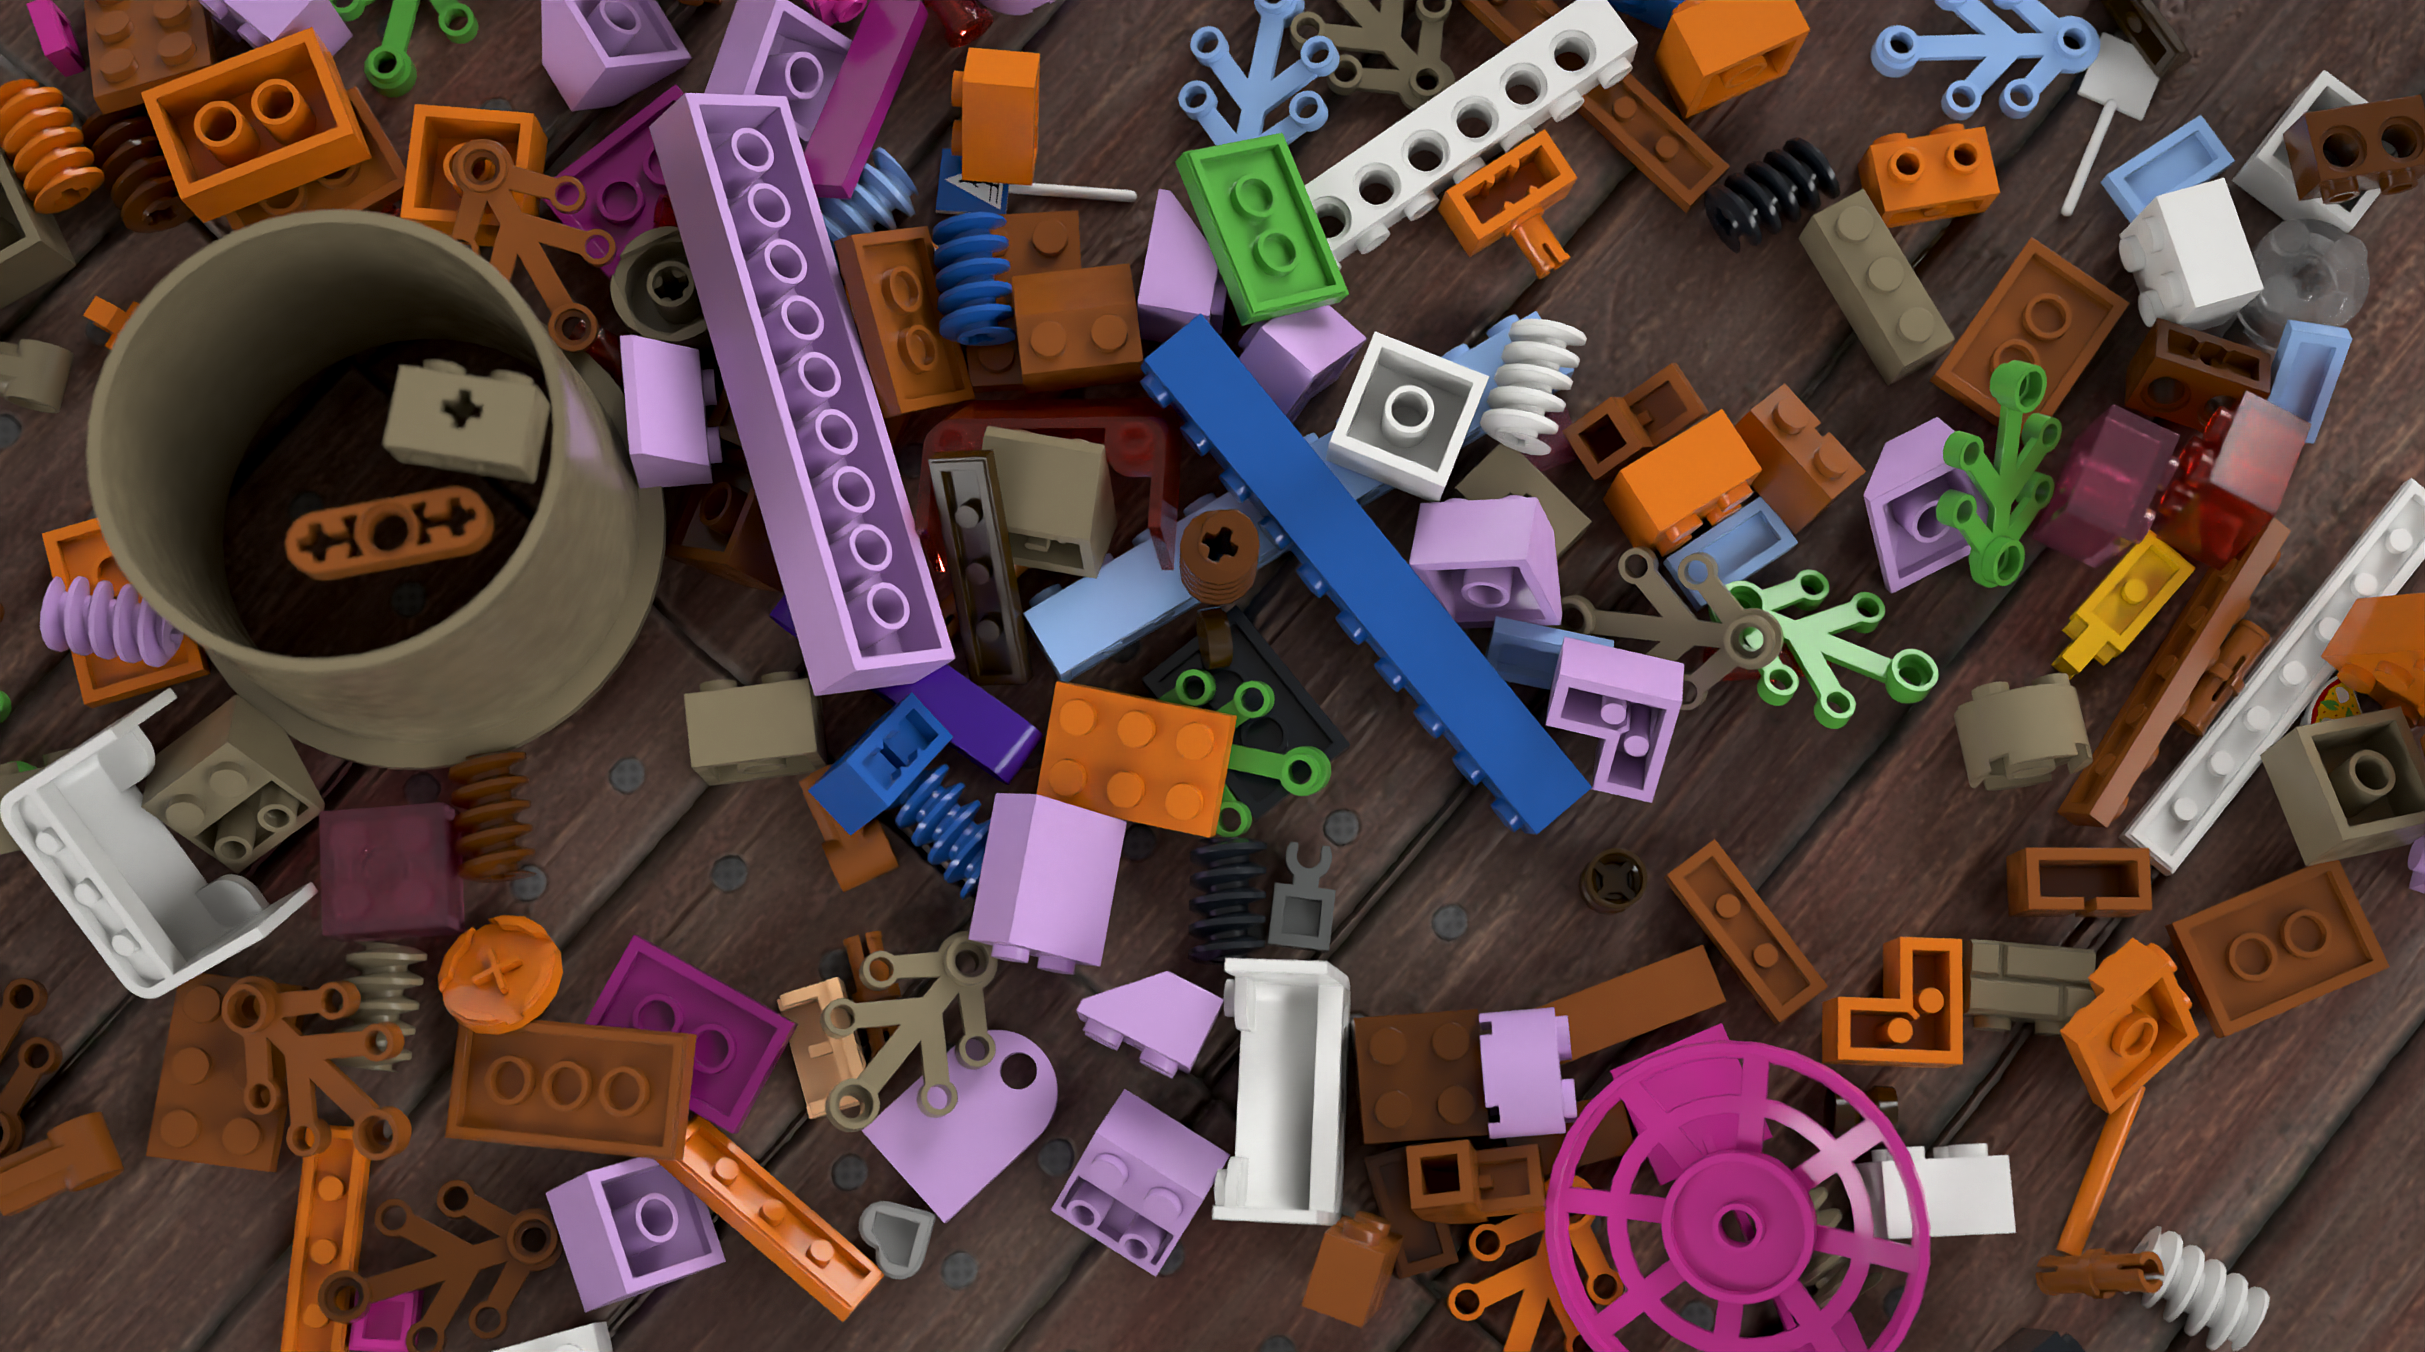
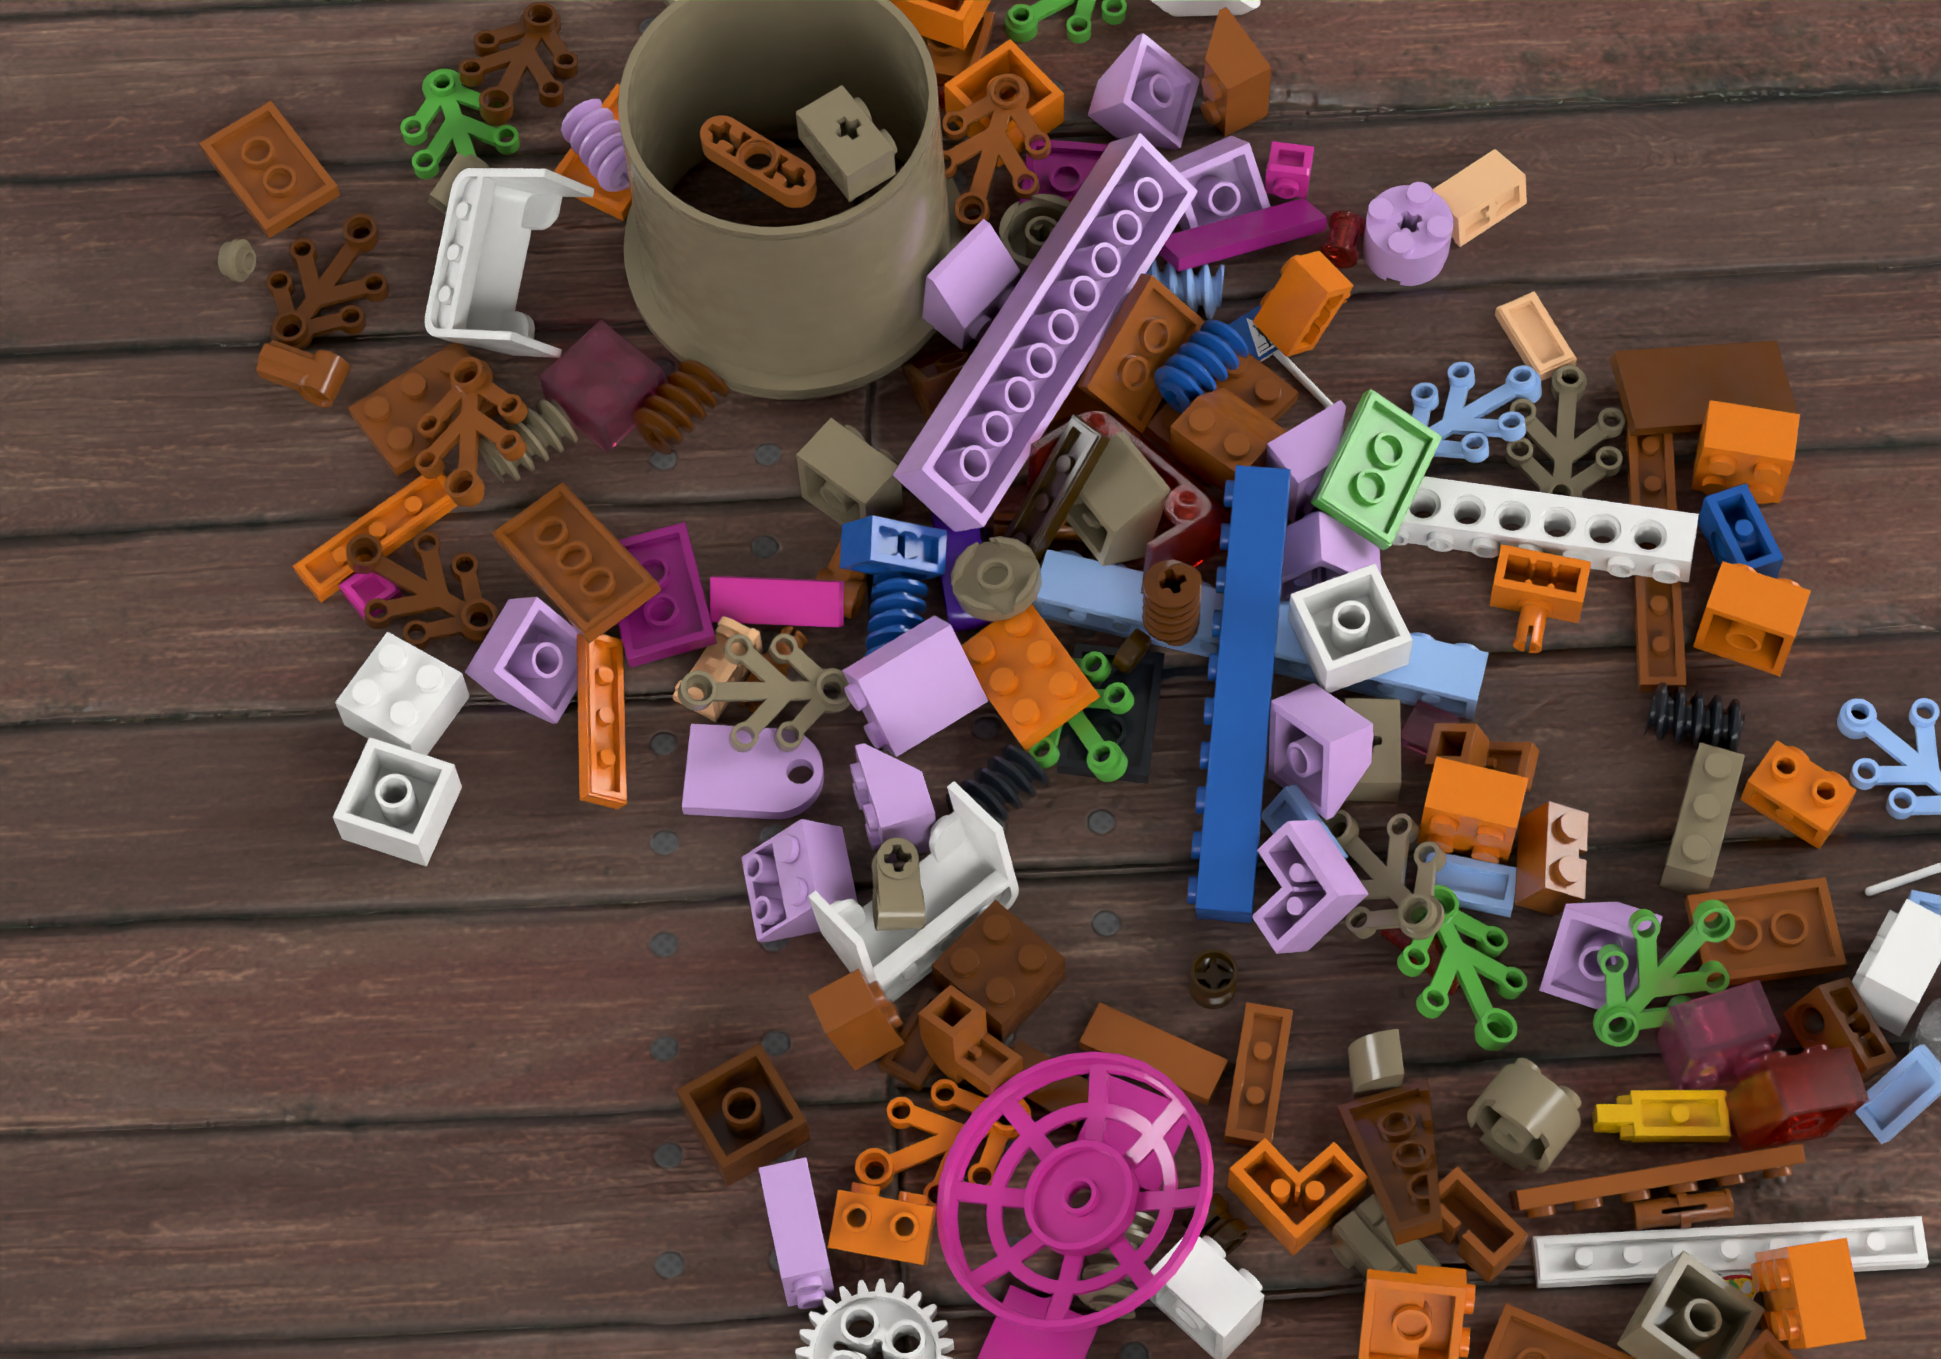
camera: 55 degrees right, 15 degrees down
dark tan slope [141,694,325,874] -> none
orange tile [438,915,563,1035] -> none
light grey tile [859,1201,937,1279] -> none
dark grey plate [1267,841,1336,953] -> none
lavender brick [1479,1007,1578,1139] -> none
white piece [1480,319,1587,455] -> none
none -> dark pink tile [710,576,844,627]
none -> dark tan piece [871,837,925,931]
none -> dark tan tile [951,536,1042,621]
none -> reddish brown wing [1337,1078,1443,1246]
none -> dark tan brick [1347,1029,1404,1097]

